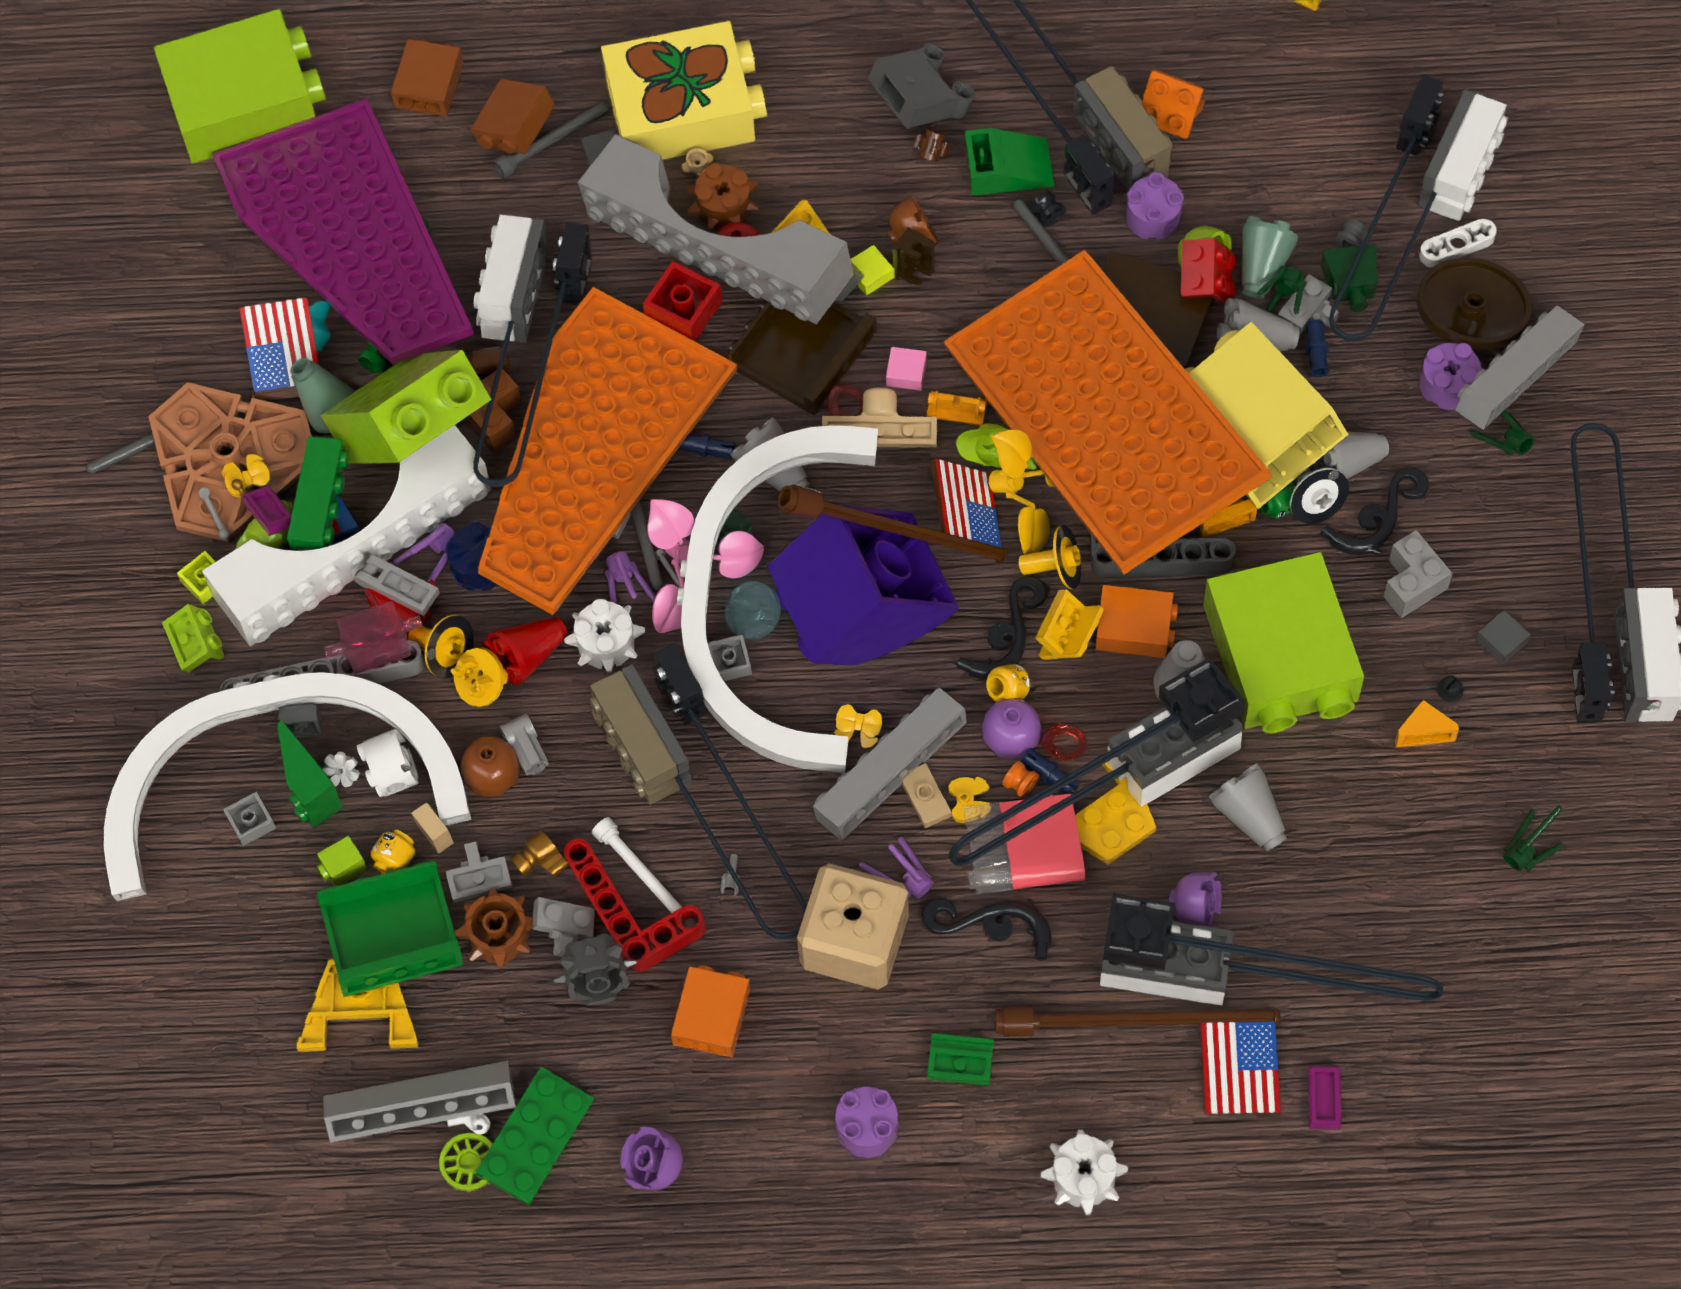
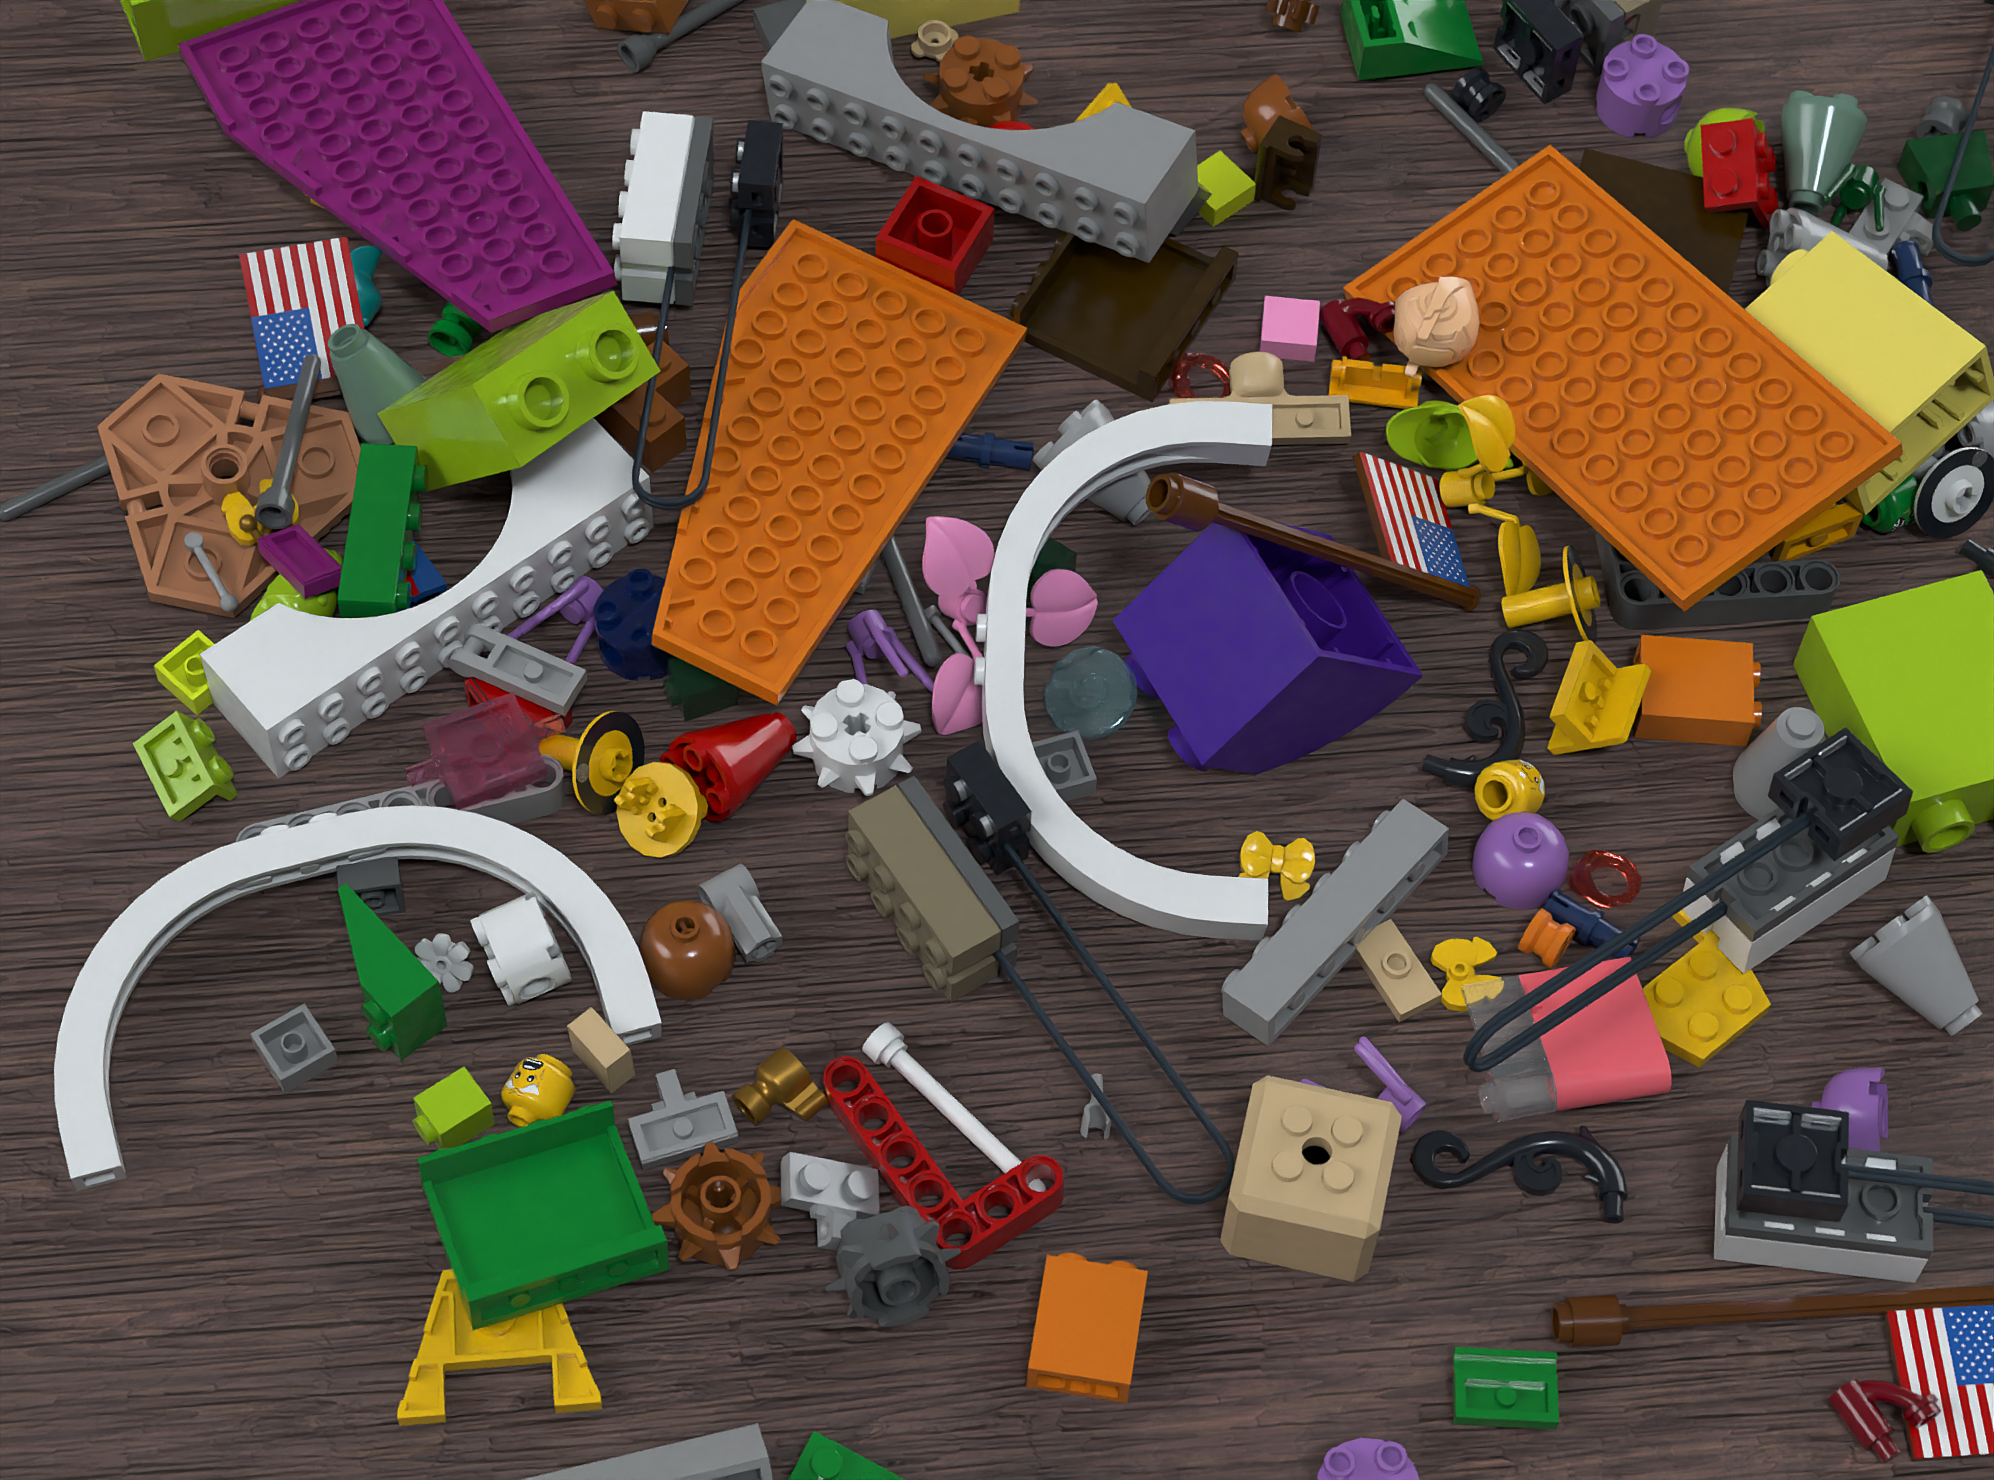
camera: 10 degrees left, 5 degrees down
none -> dark grey piece [255,354,321,529]
none -> clear green brick [663,657,738,722]
none -> dark red plant [1319,298,1395,362]
none -> light nougat helmet [1394,277,1480,378]
none -> dark red plant [1828,1379,1941,1464]

